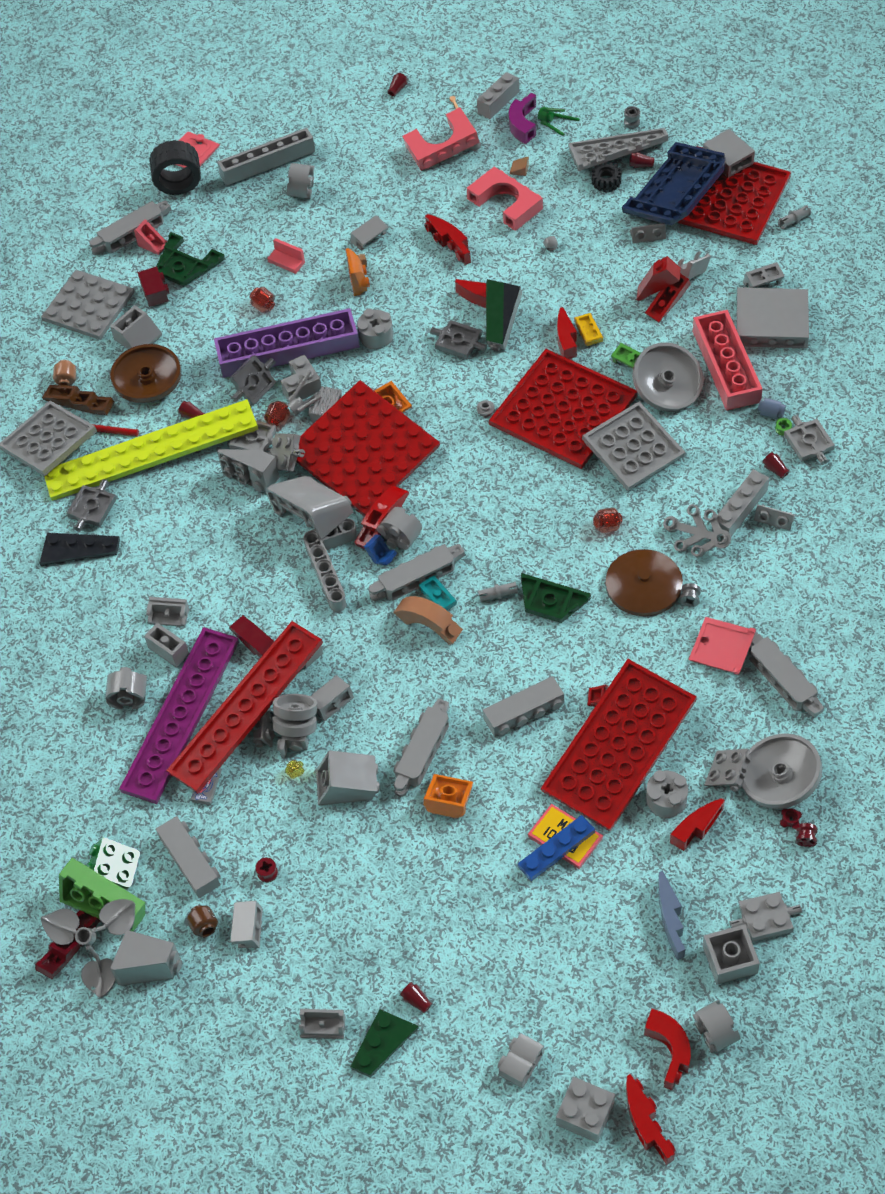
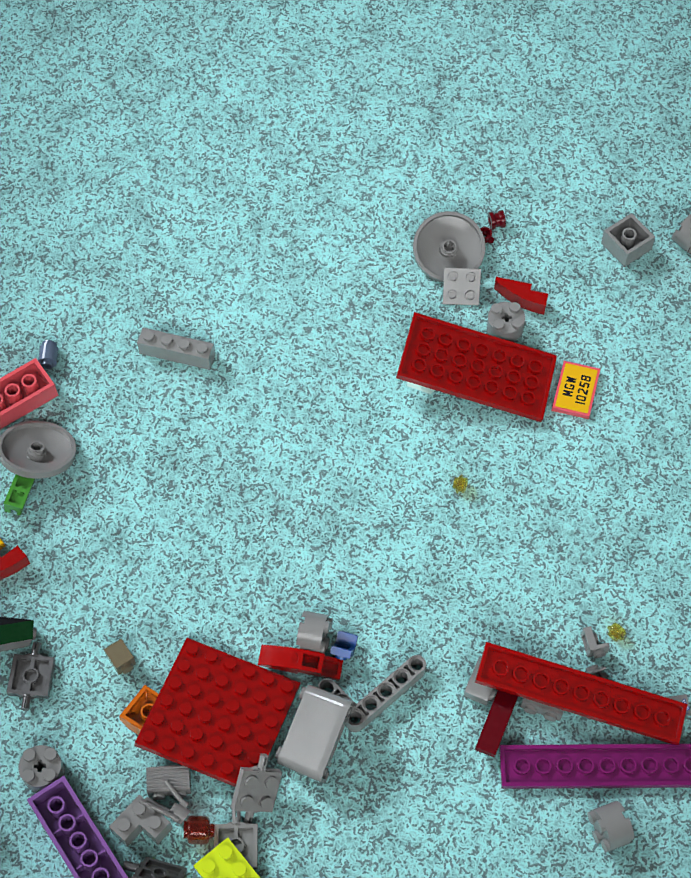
camera: 115 degrees left, 5 degrees up
light grey brick [144,623,189,667] -> none
light grey hinge [146,597,189,626] -> none
light grey slope [217,449,280,492] -> none
light grey wheel [273,694,317,737] -> none
light grey hinge [311,675,354,722] -> none
light grey slope [316,750,379,805] -> none
light grey hinge [369,544,465,601] -> none
nougat arch [393,596,463,645] -> none
light grey hinge [393,698,449,797] -> none
teal plate [419,576,457,610] -> none
orange slope [423,774,473,818] -> none
light grey plate [477,400,495,417] -> none
light grey pin [478,581,518,602] -> none
light grey brick [482,676,564,737] -> none
red plate [489,349,638,469] -> none
blue plate [518,815,595,881] -> none
dark green wing [521,573,591,623] -> none
light grey plate [582,401,685,491] -> none
red slope [587,684,608,706] -> none
clear red head [593,507,623,533] -> none
reddish brown dish [606,549,683,617] -> none
sand blue slope [658,870,686,960] -> none
light grey plant [663,504,731,558] -> none
flat silver wheel [680,583,701,607] -> none
coral container [689,617,756,675] -> none
light grey plate [729,892,802,942] -> none
light grey hinge [749,632,824,718] -> none
light grey hinge [754,504,795,530] -> none
dark red cone [762,452,790,479] -> none
bright green bush [775,418,792,436] -> none
light grey plate [784,415,835,465] -> none
none -> dark tan brick [104,639,136,675]
none -> clear yellow plate [453,475,468,493]

